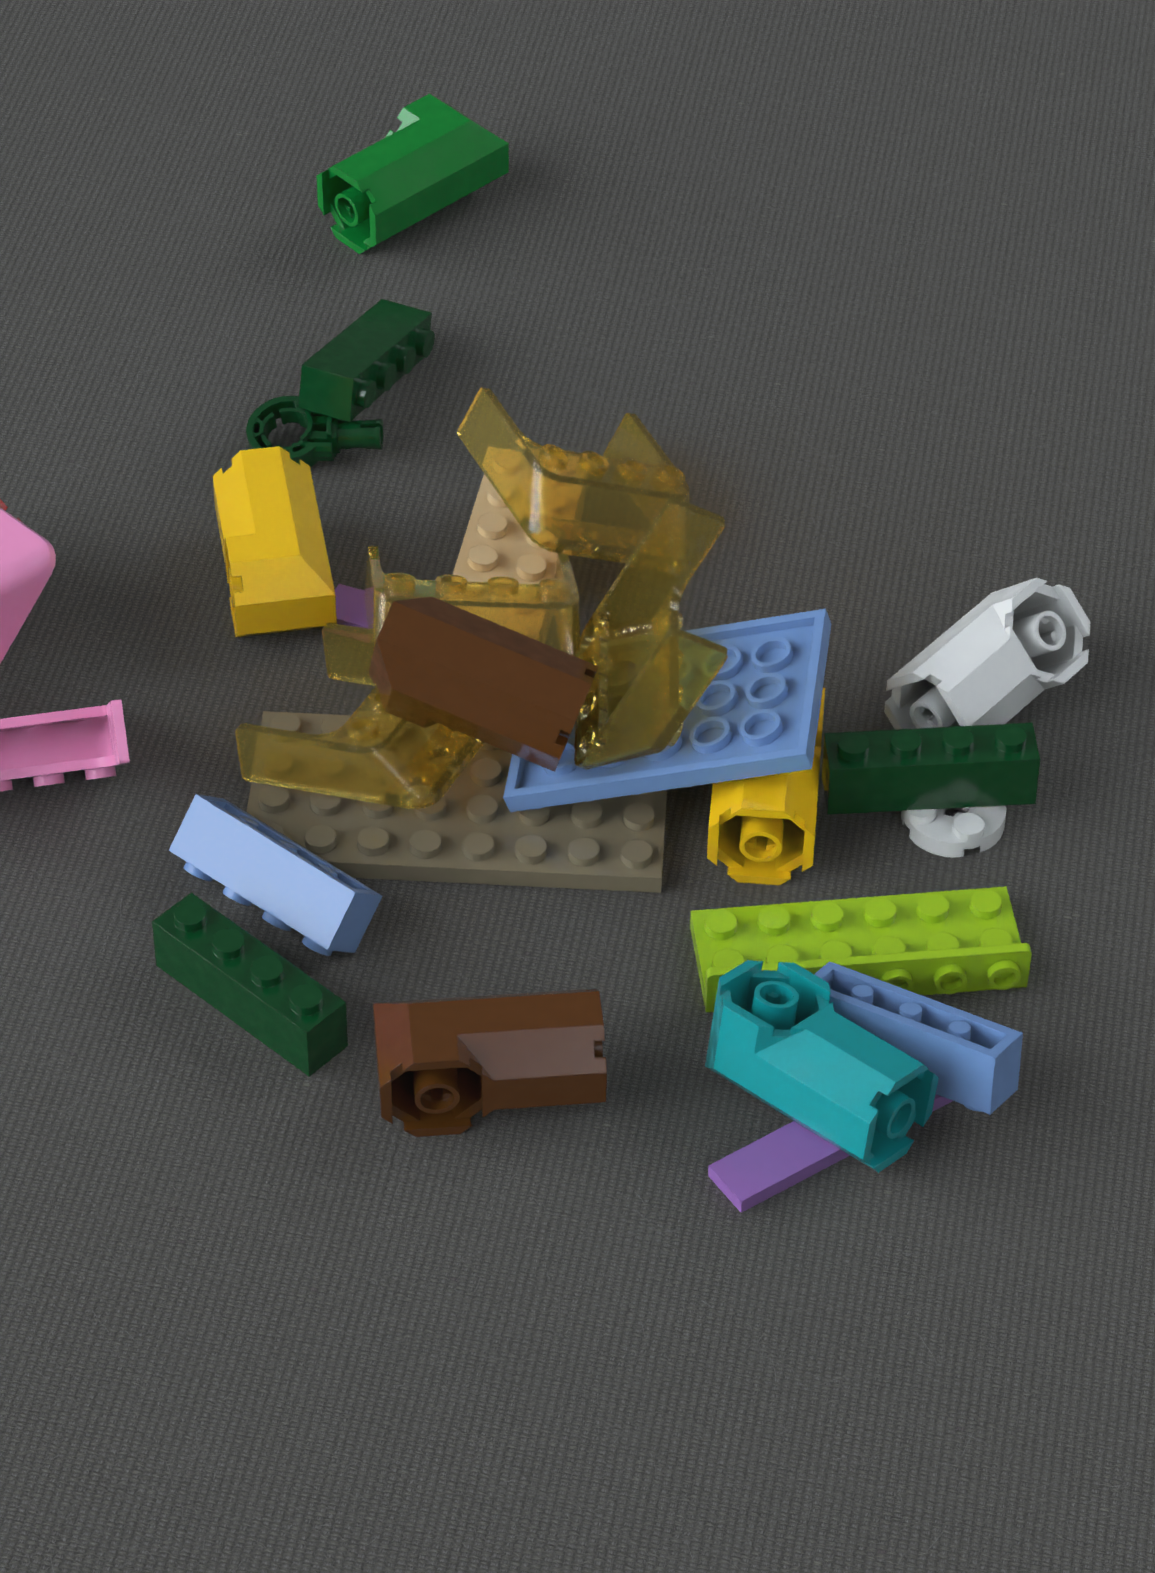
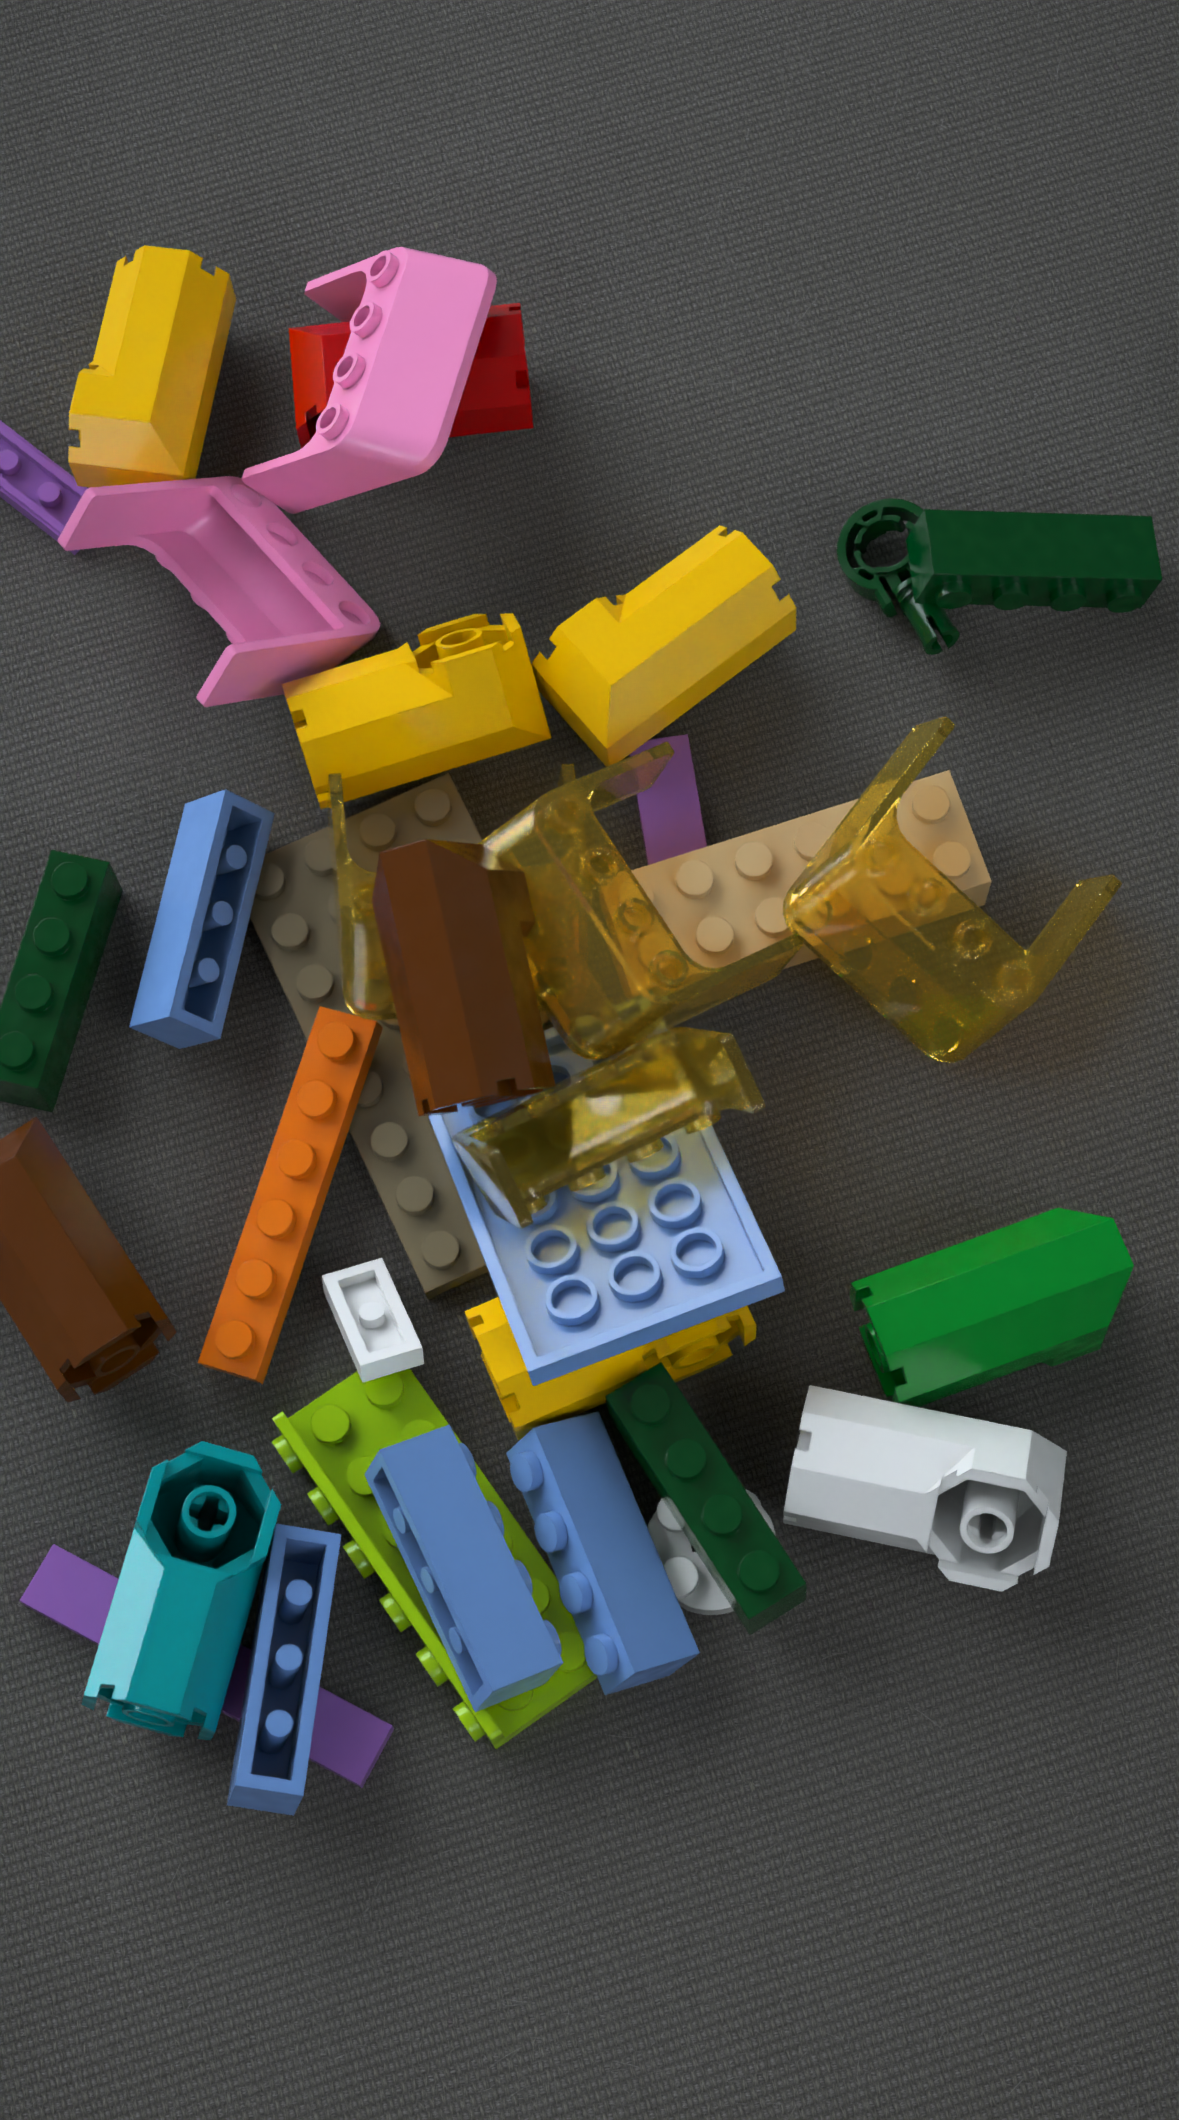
camera: 70 degrees right, 25 degrees up
none -> orange plate [198,1006,383,1384]
none -> yellow brick [281,613,551,809]
none -> white plate [322,1258,424,1383]
none -> medium blue brick [364,1424,564,1712]
none -> medium blue brick [506,1411,700,1695]
none -> green brick [850,1208,1134,1407]

